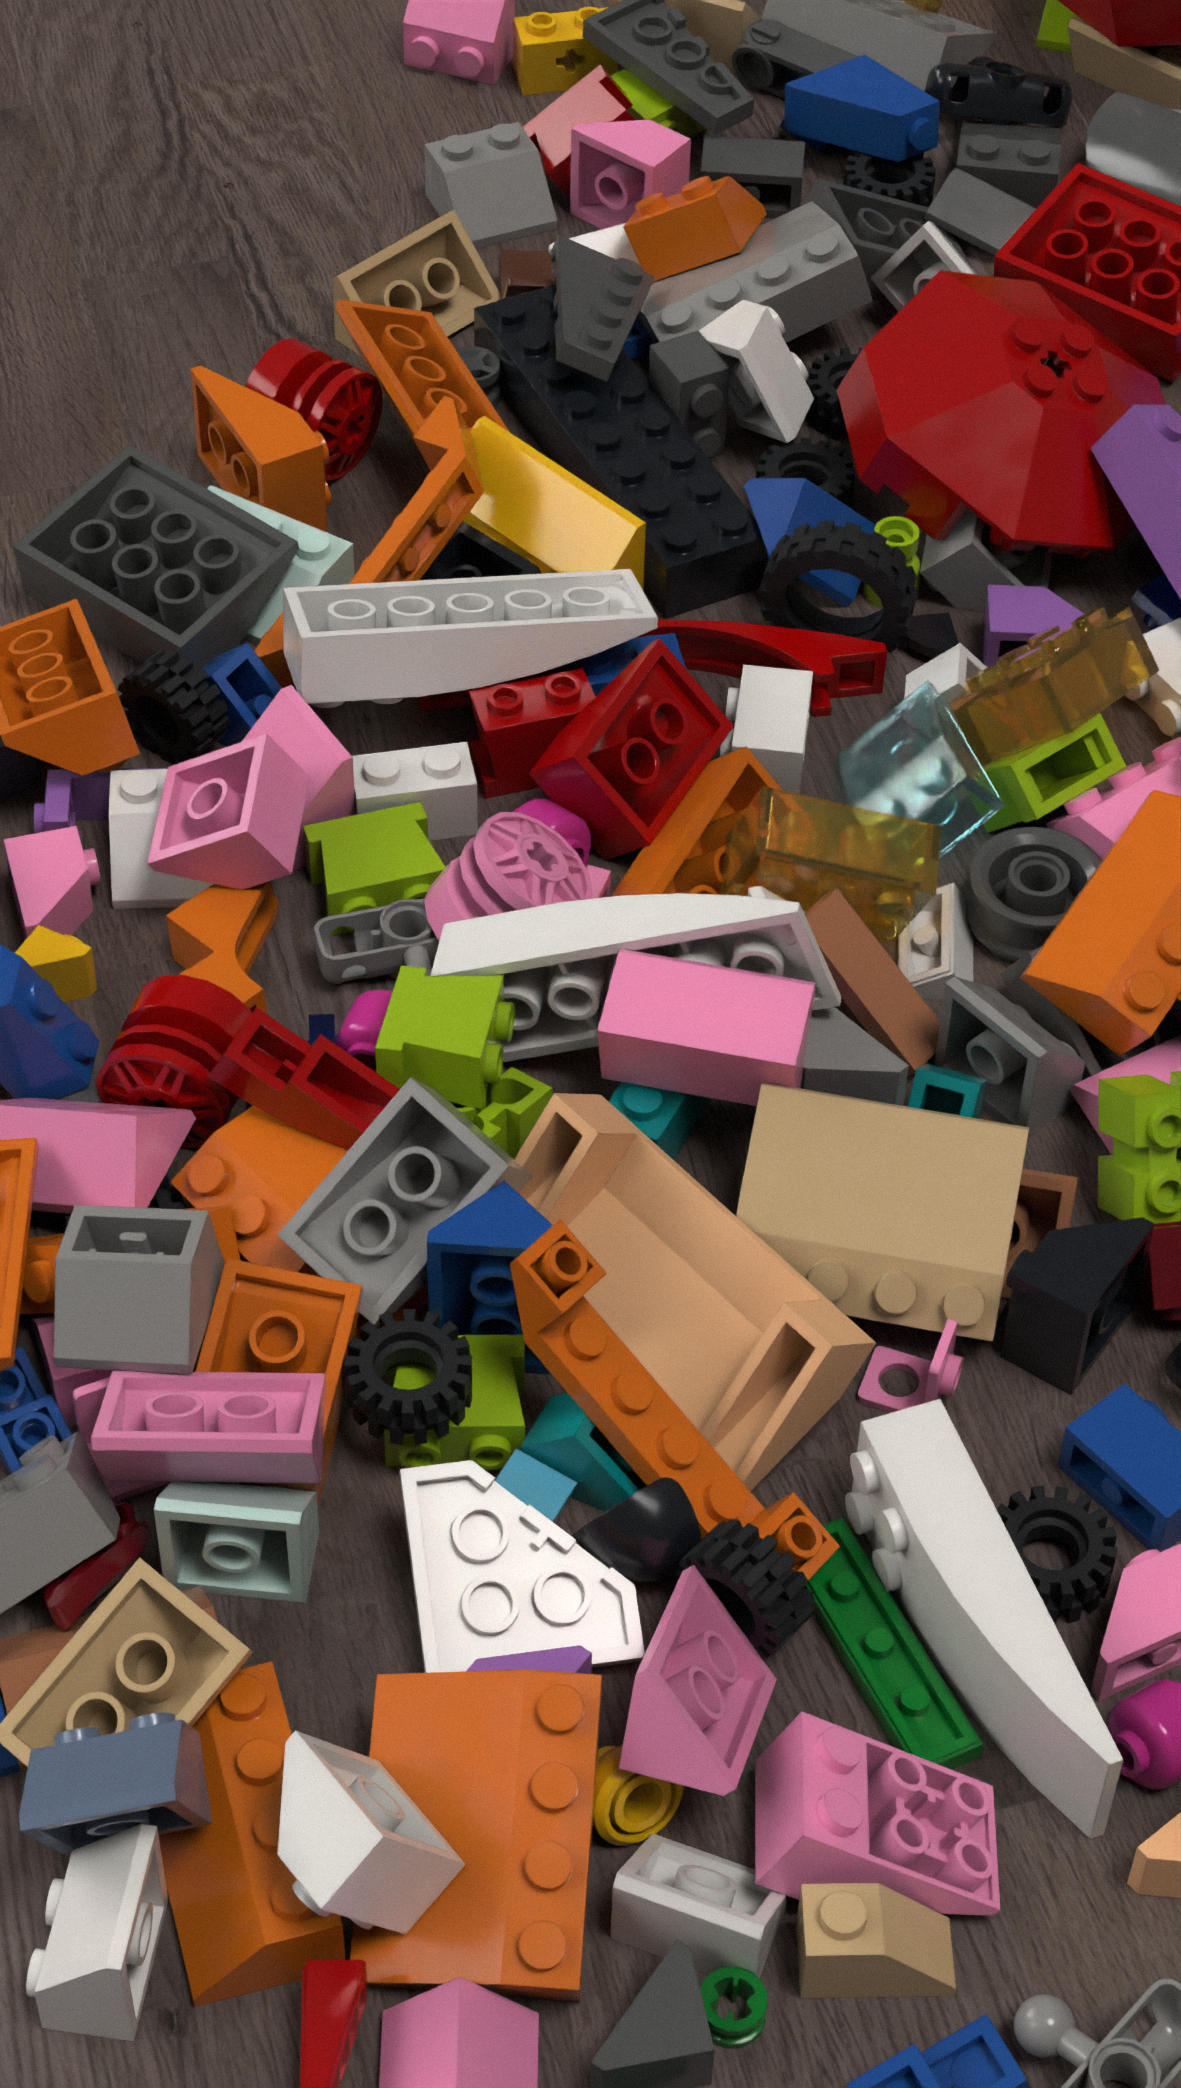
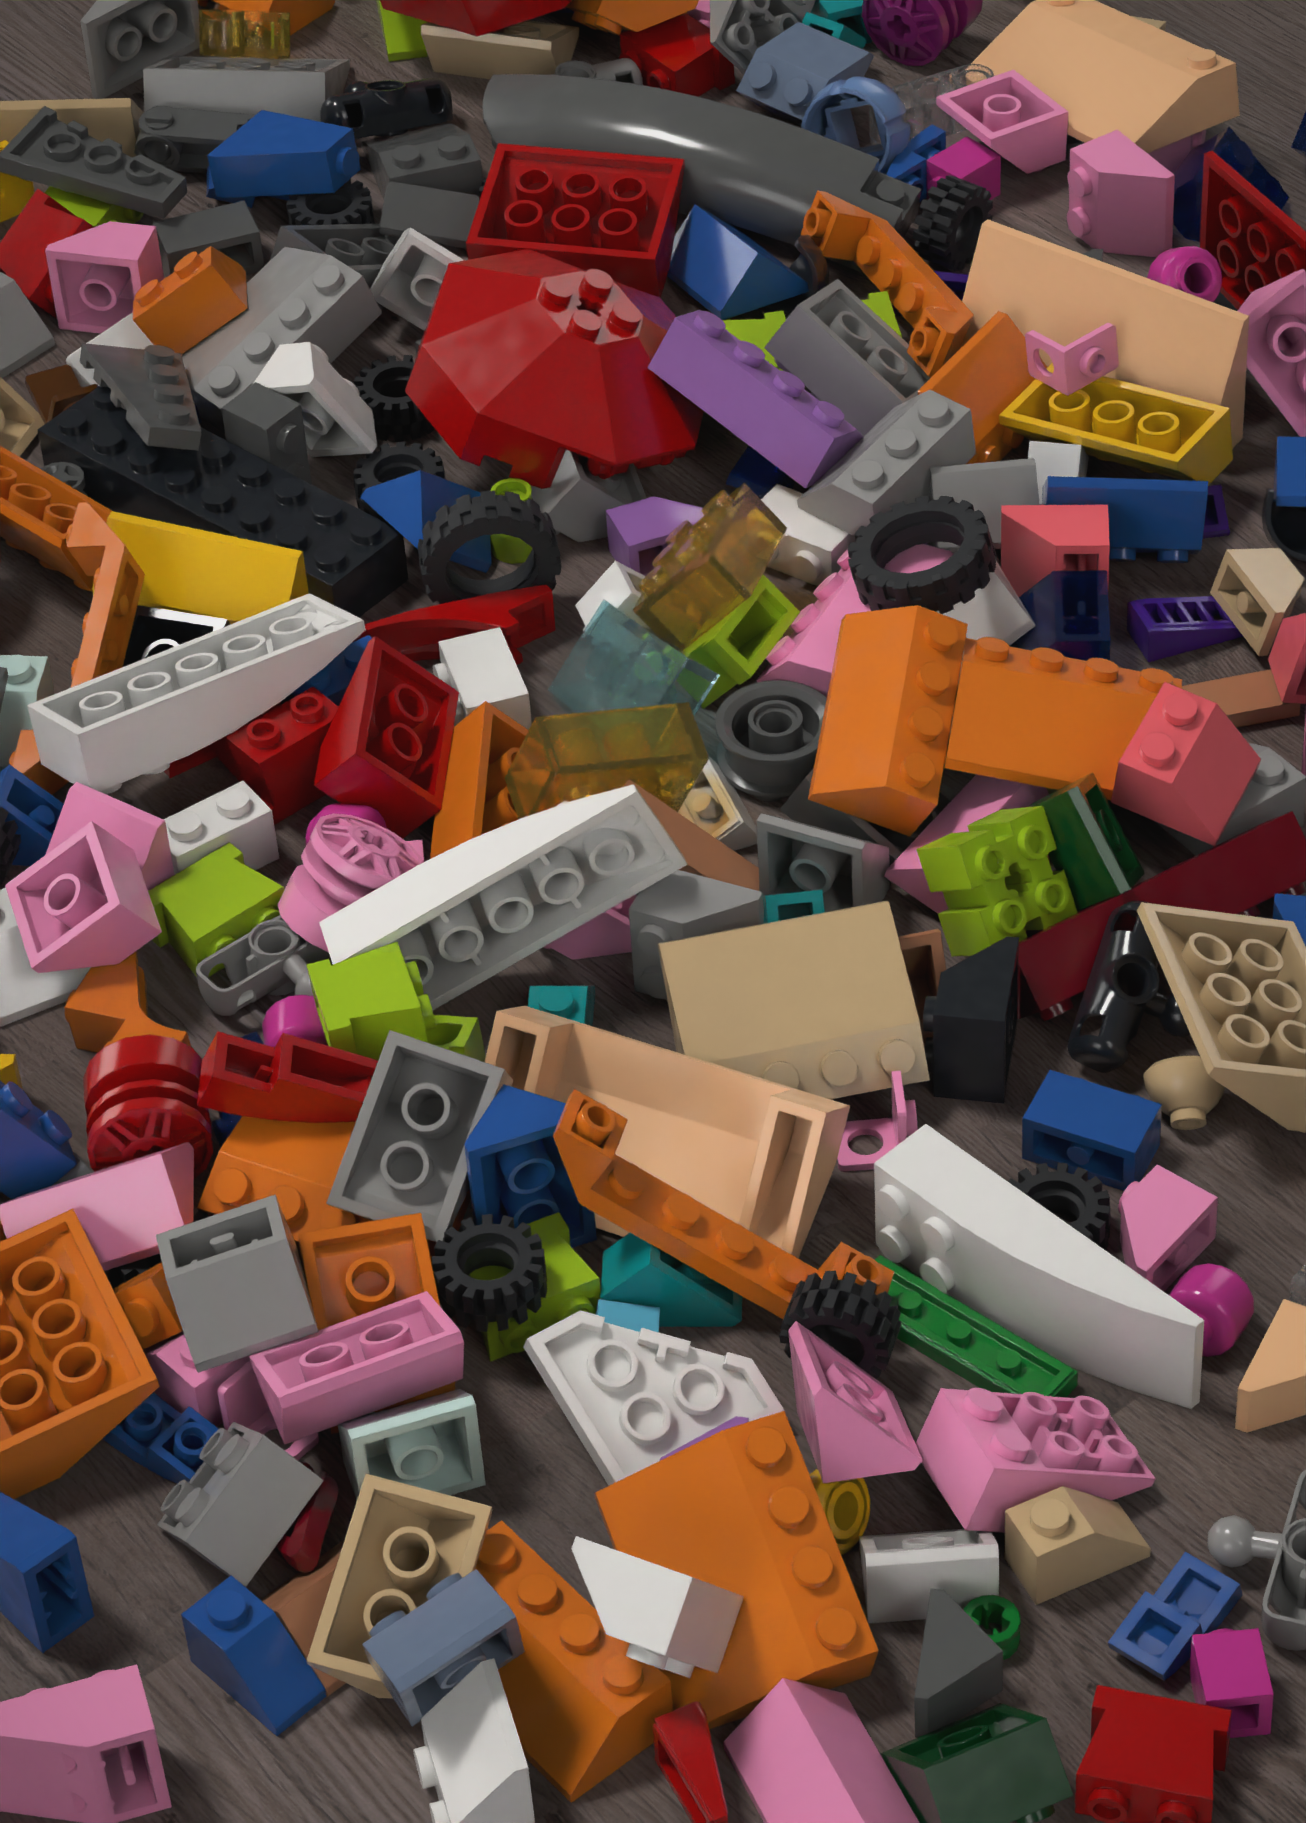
camera: 20 degrees left, 5 degrees down
black helmet [572,1477,701,1583] -> none
bright pink slope [597,949,816,1106] -> none
black tile [899,612,959,660] -> none

